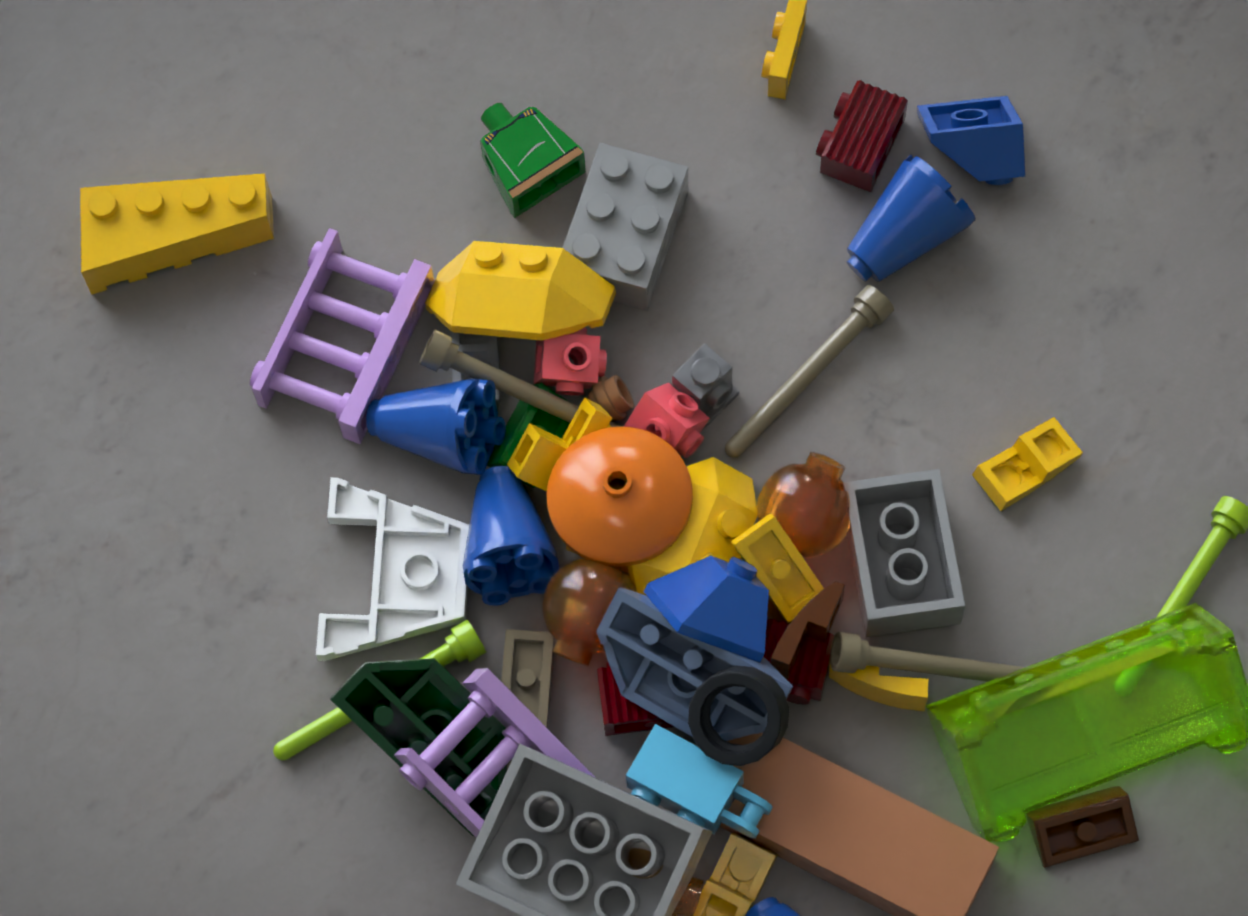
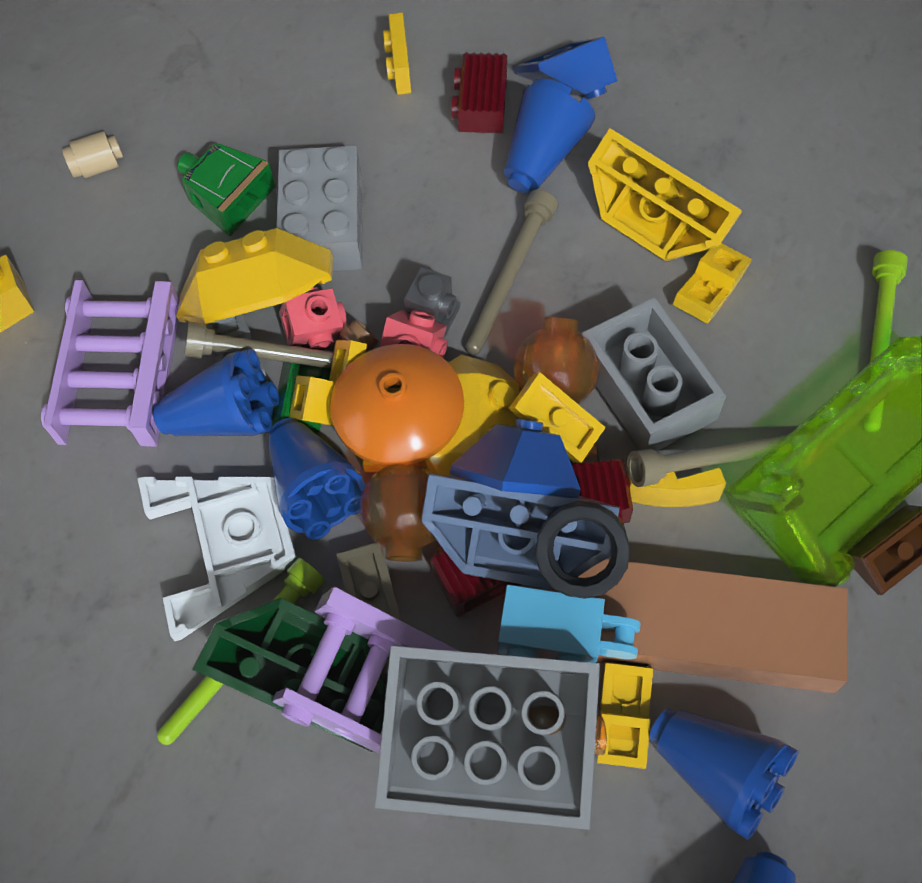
camera: 20 degrees left, 5 degrees down
reddish brown slope [771,581,845,679] -> none
none -> tan brick [62,131,123,179]
none -> yellow wedge [588,128,743,262]

